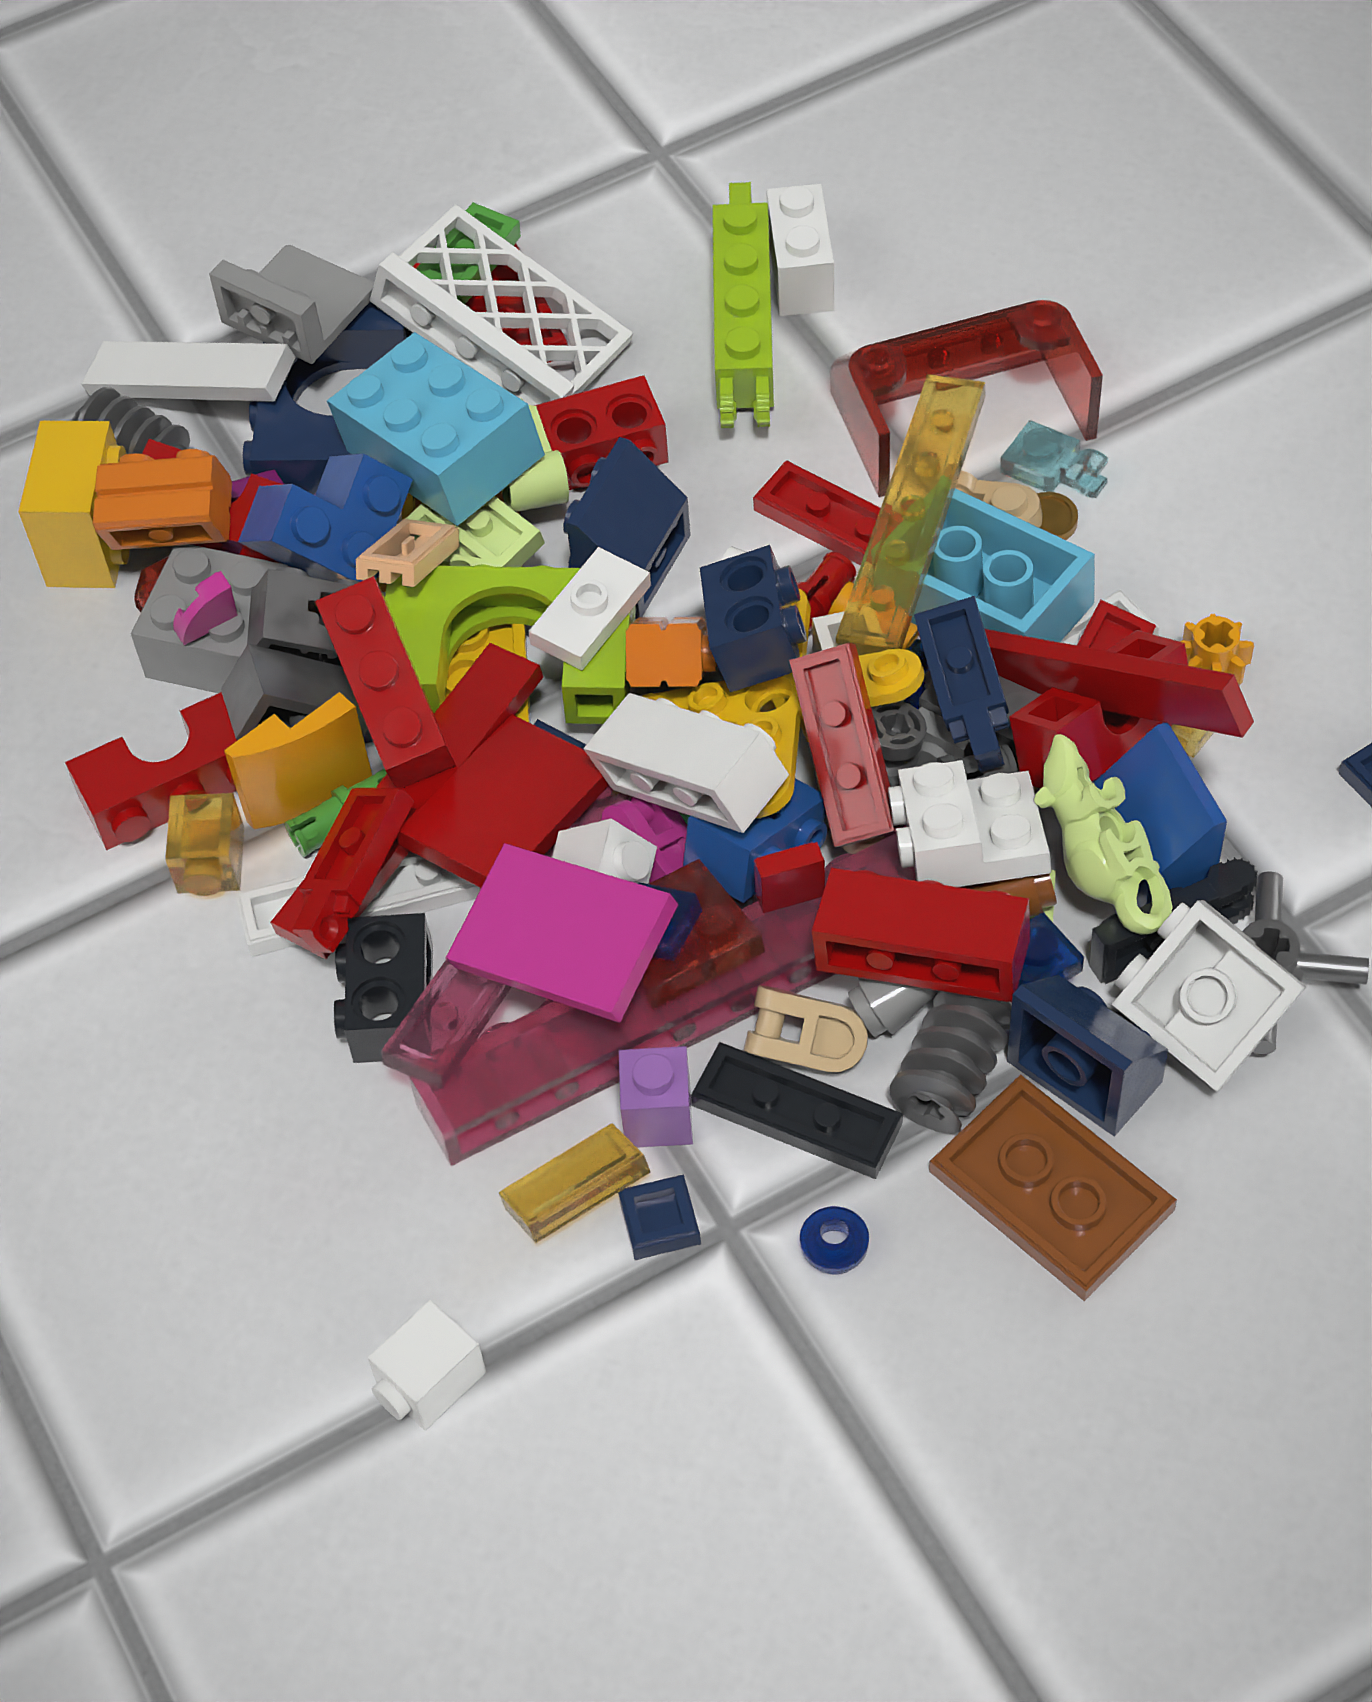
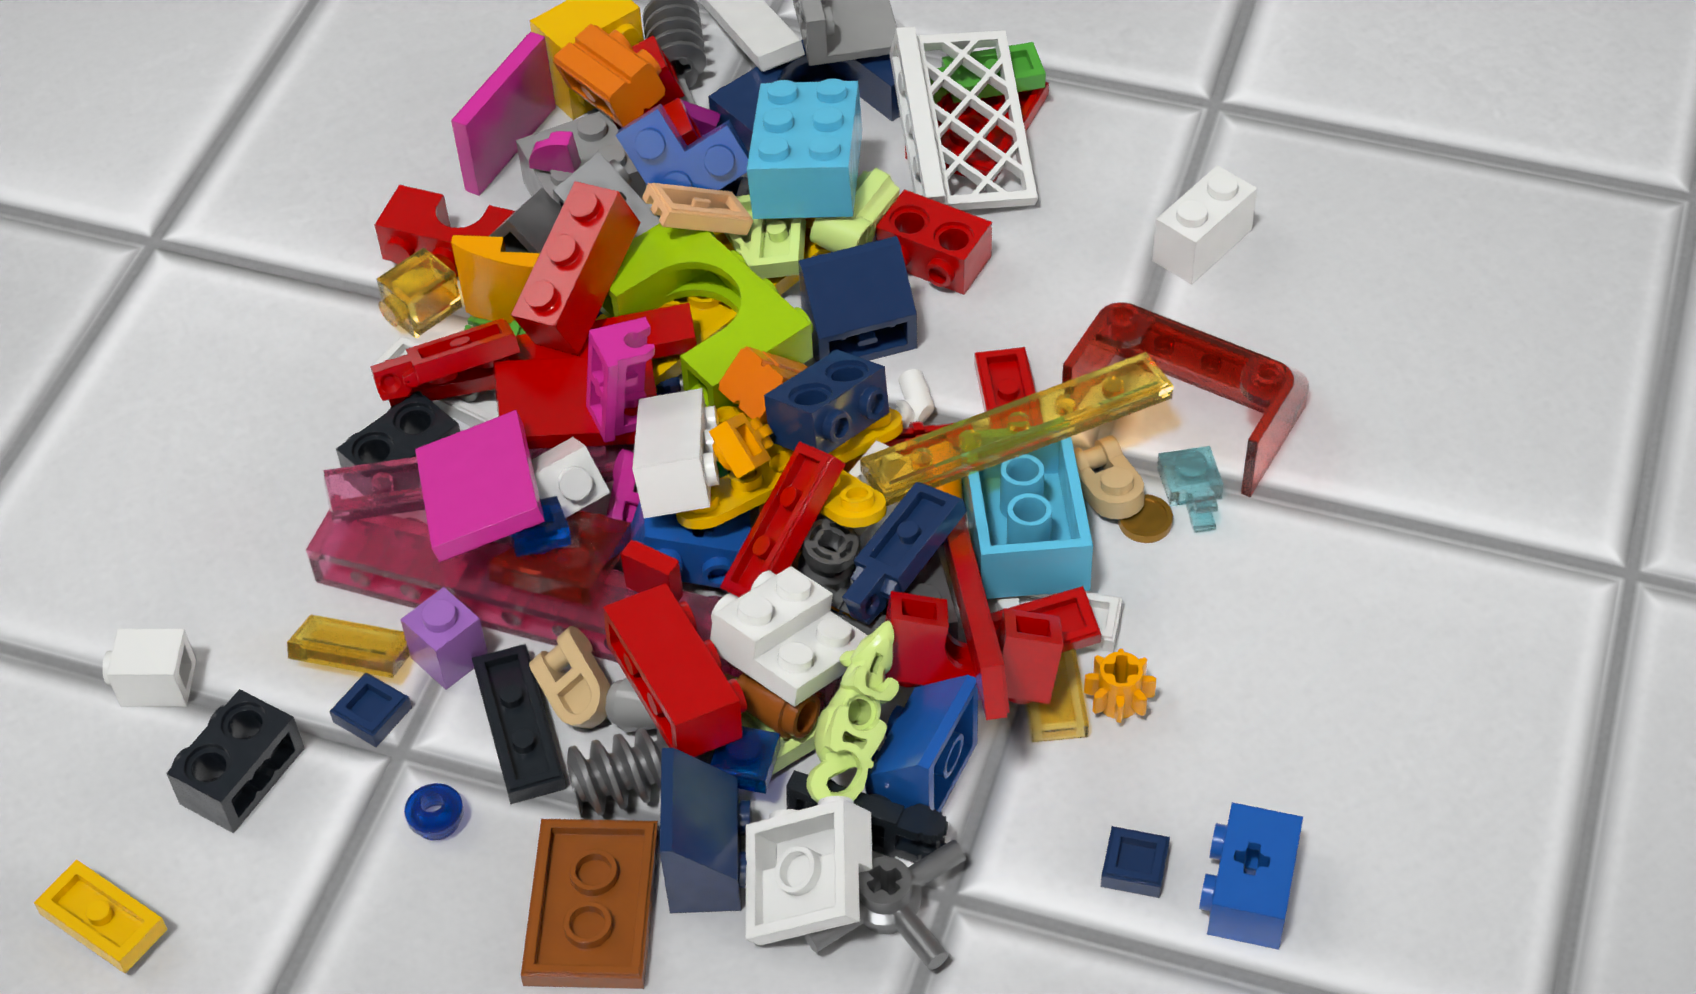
camera: 45 degrees right, 5 degrees down
white plate [529,547,651,670] -> none
lime hinge [712,182,774,428] -> none
none -> yellow plate [34,859,168,974]
none -> black brick [166,689,305,833]
none -> dark pink tile [451,32,556,196]
none -> dark pink hinge [586,317,655,442]
none -> light orange plate [708,412,774,479]

